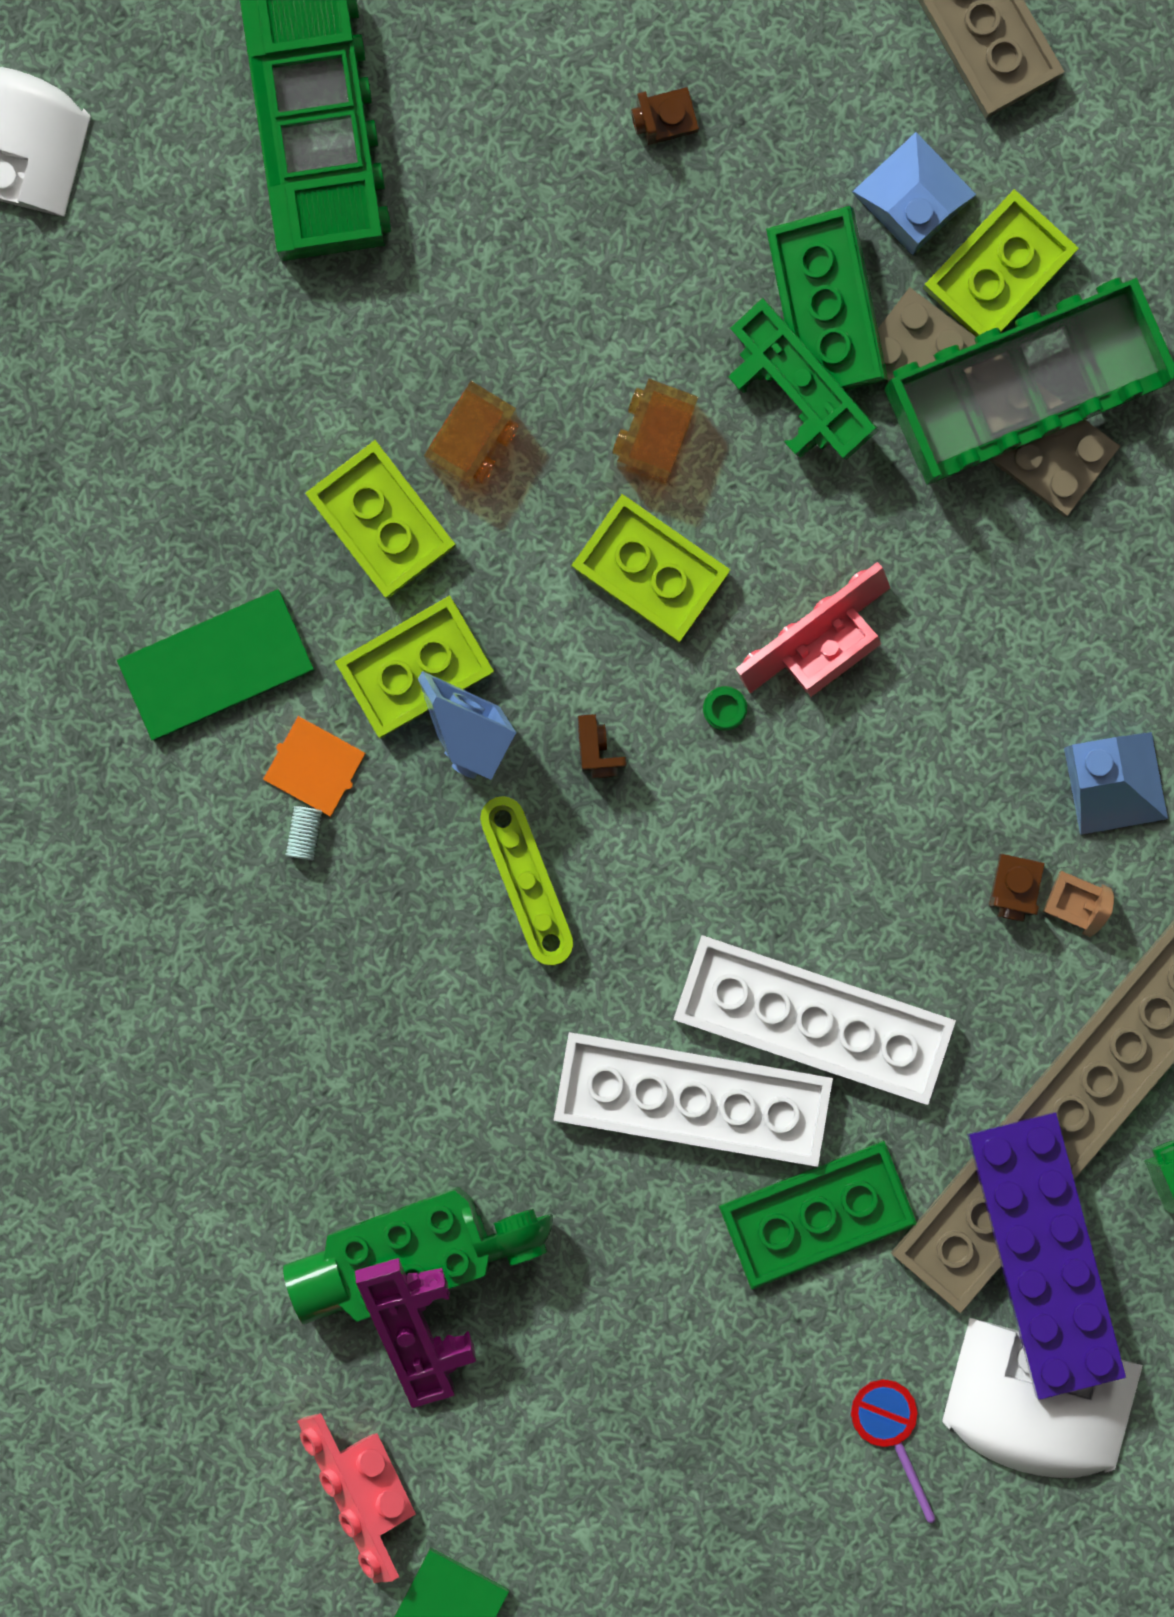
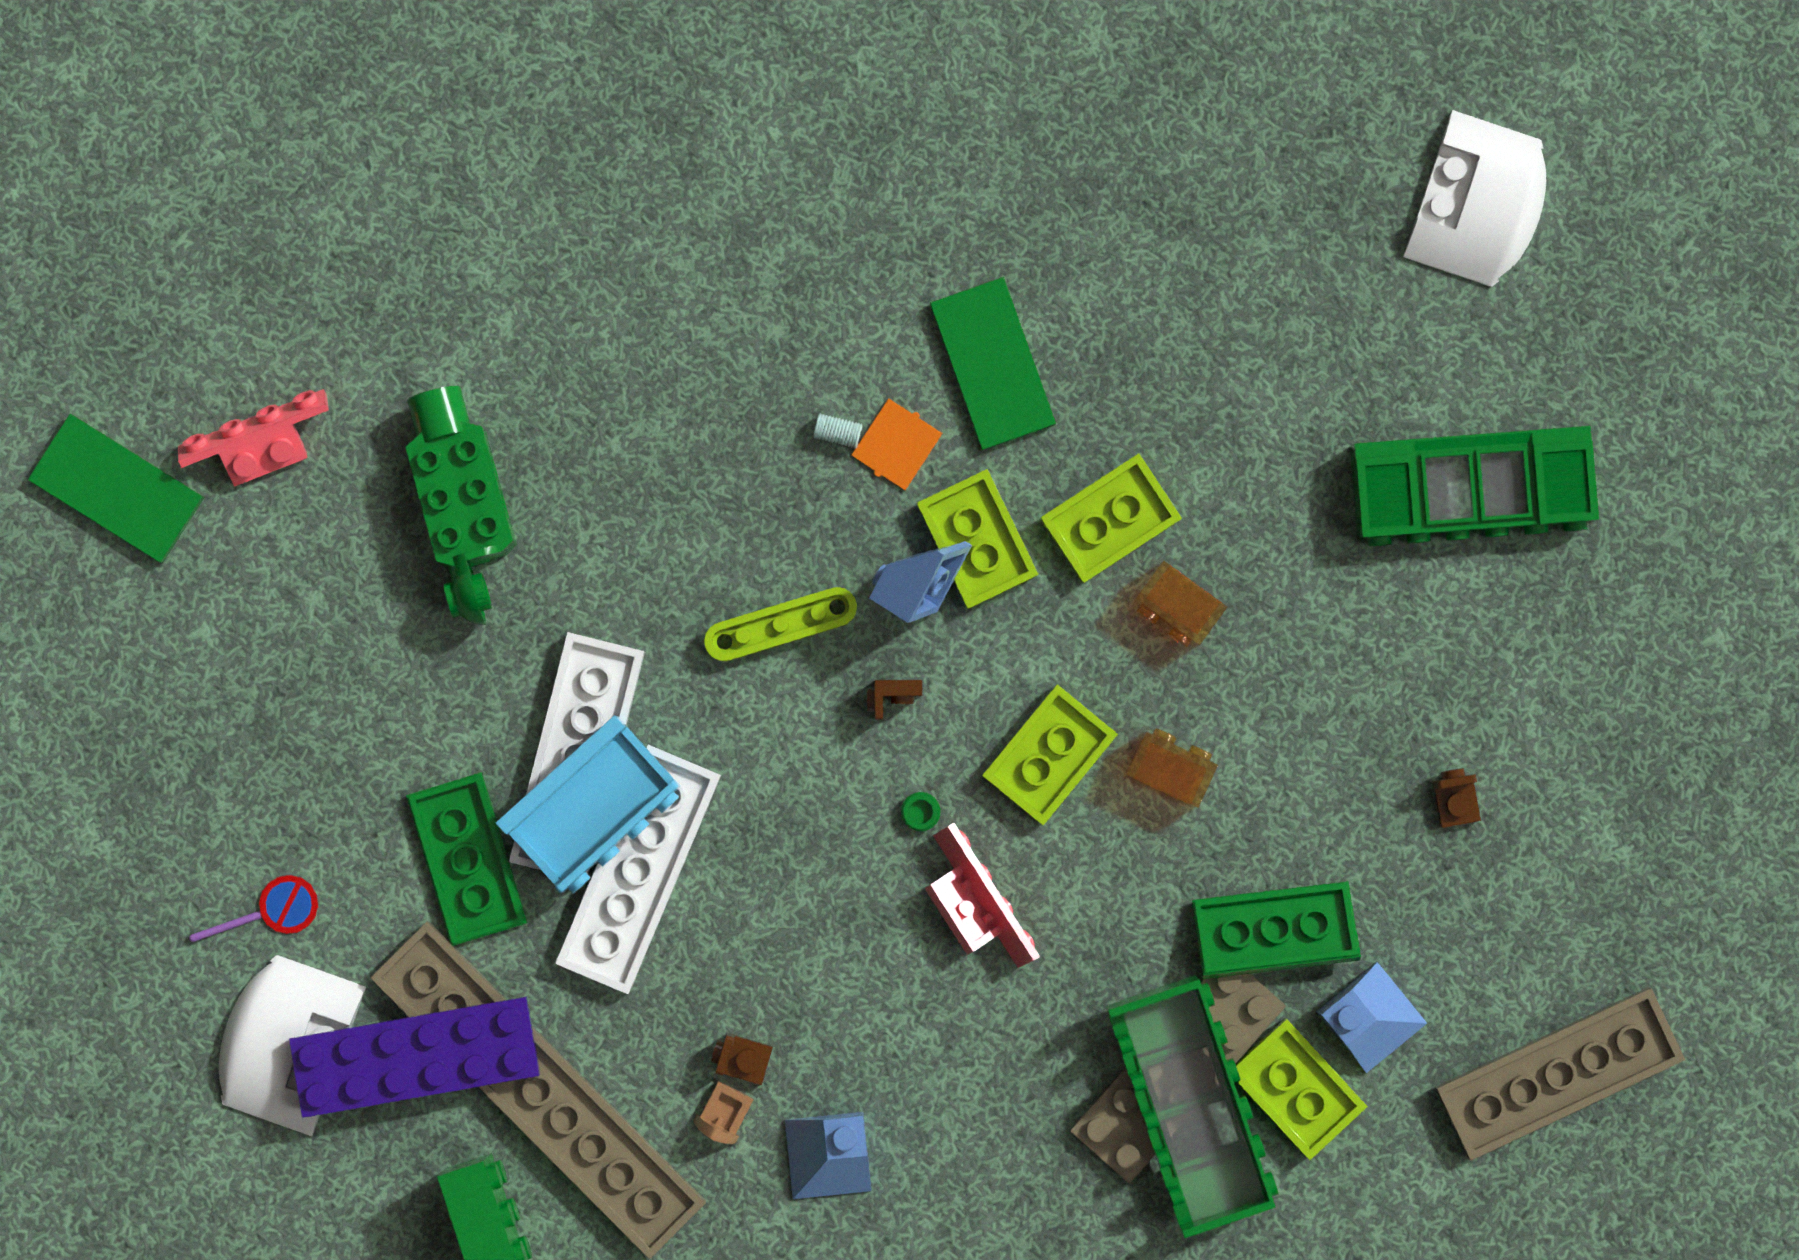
camera: 85 degrees right, 0 degrees up
magenta hinge [355,1258,476,1408] -> none
green hinge [728,298,879,460] -> none
none -> medium azure panel [496,715,681,894]

